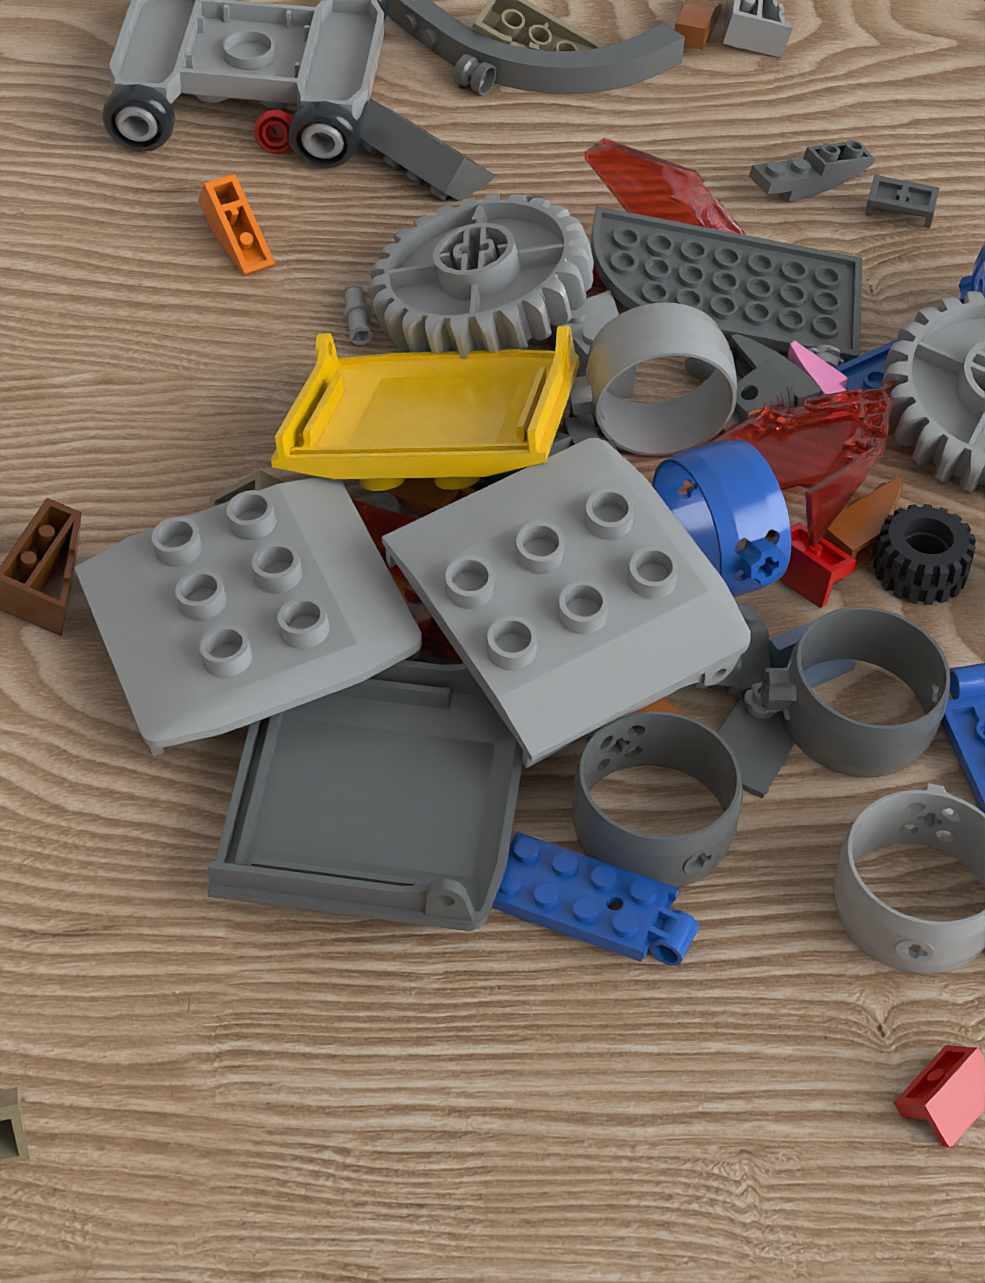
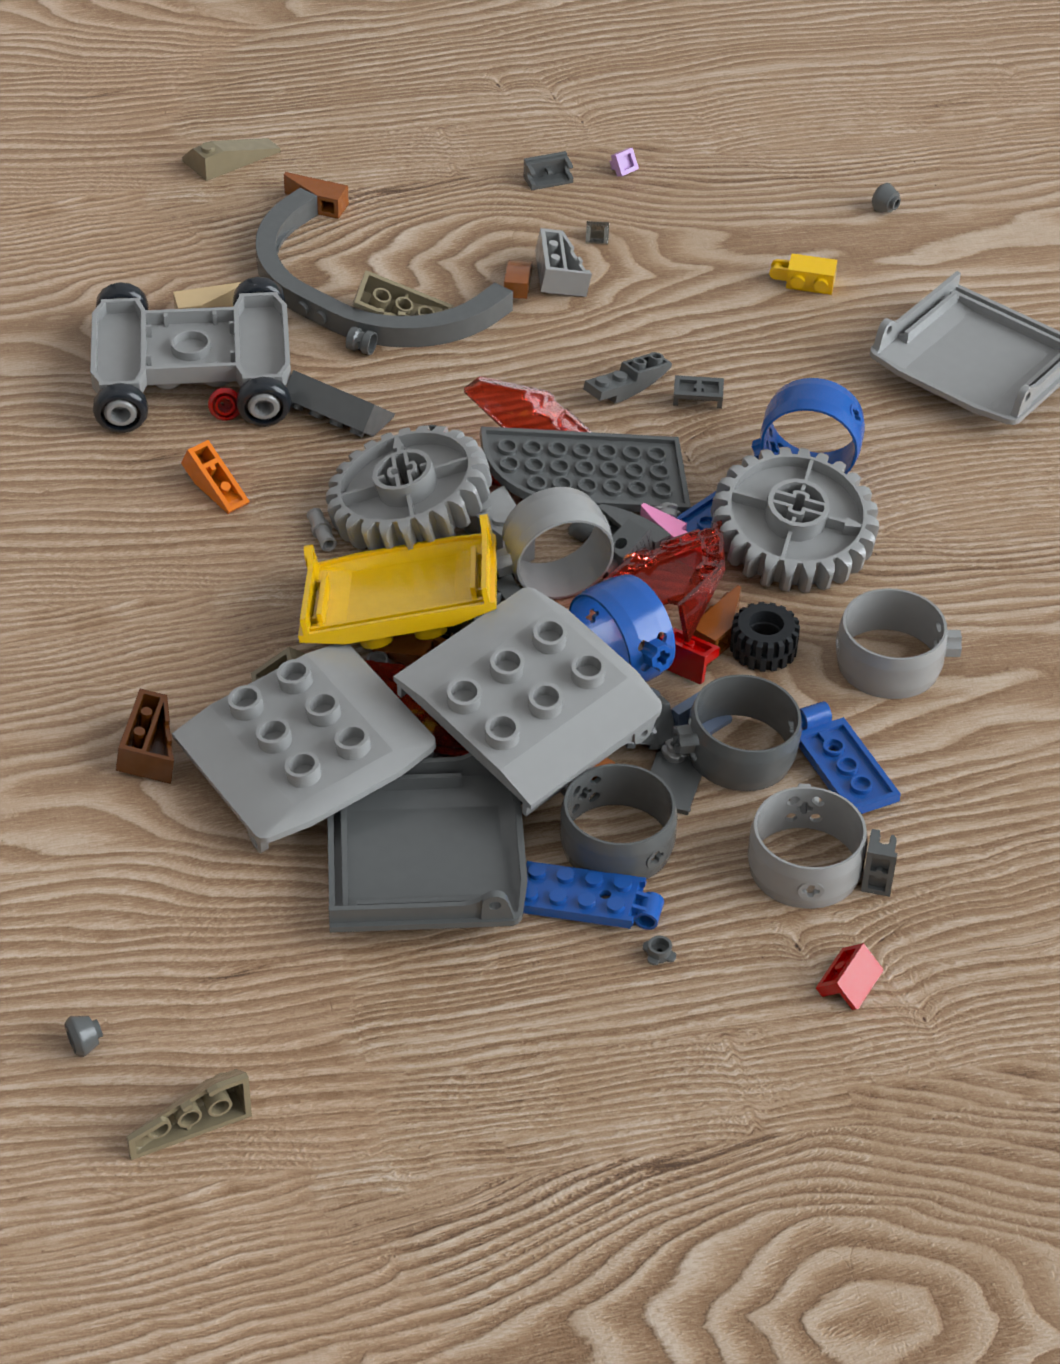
camera: 10 degrees left, 5 degrees down
none -> dark grey plate [643,936,676,965]

